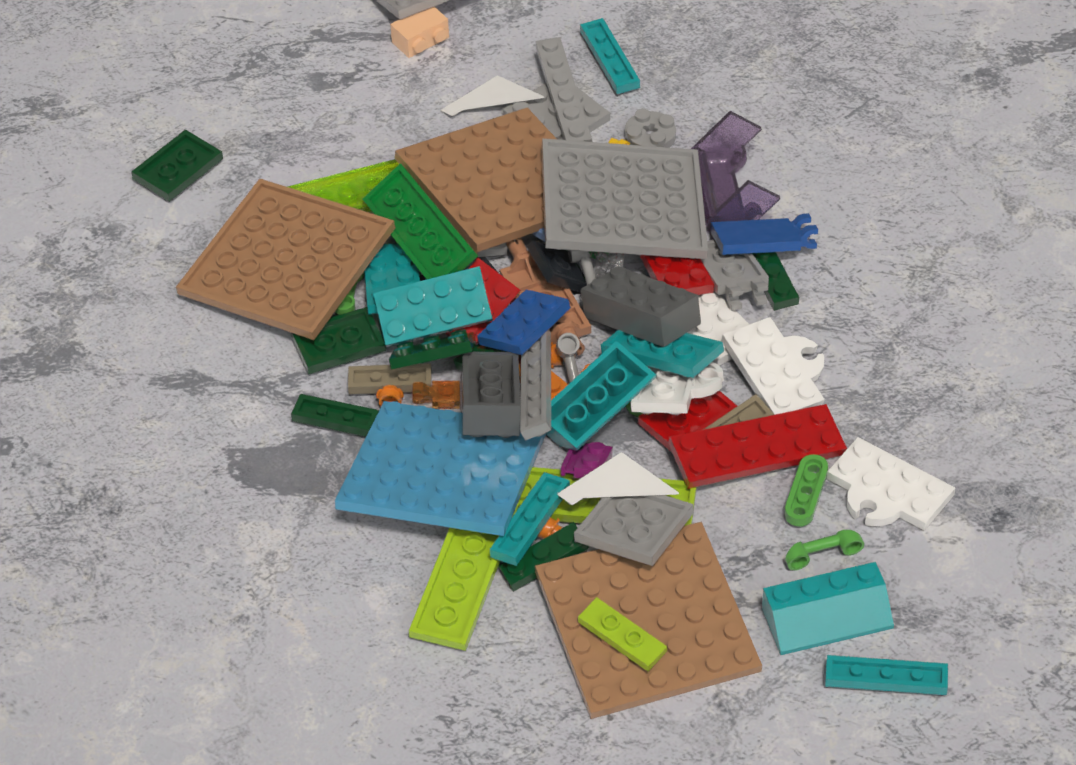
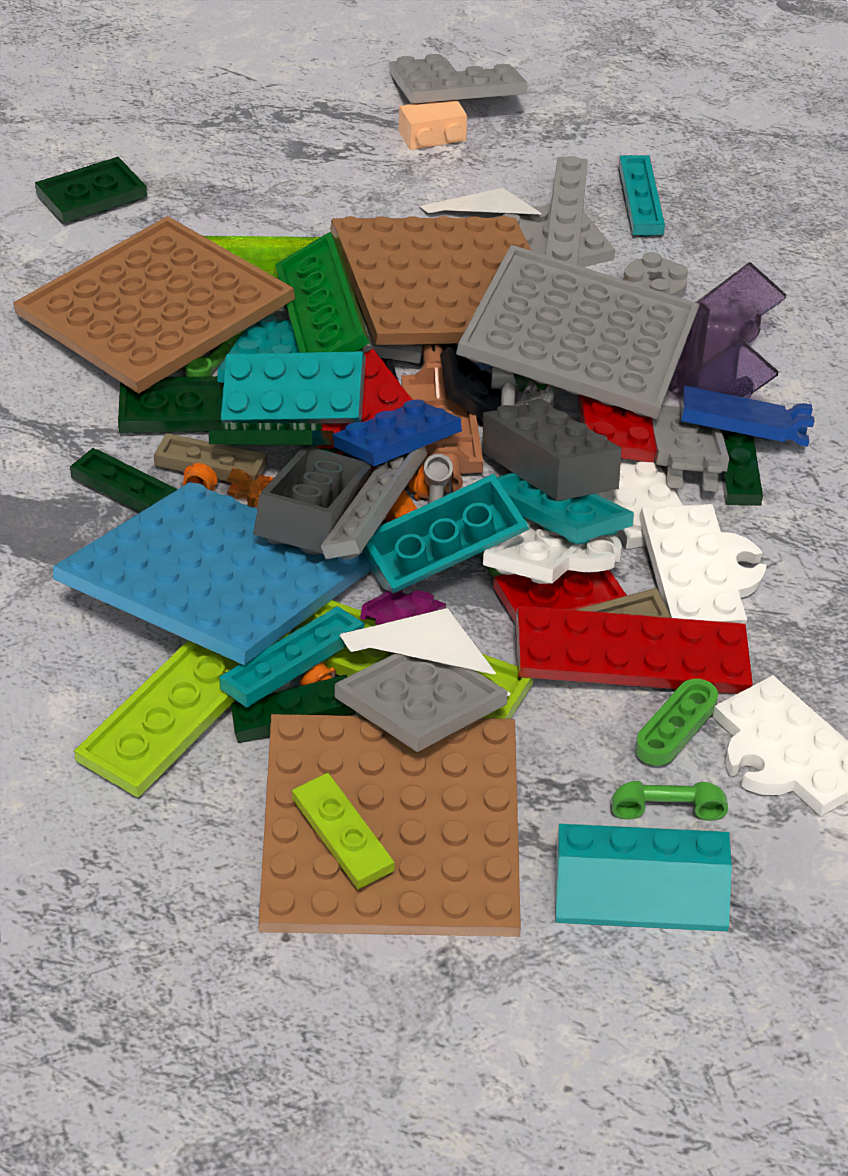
camera: 15 degrees right, 5 degrees down
teal plate [825,655,948,695] -> none

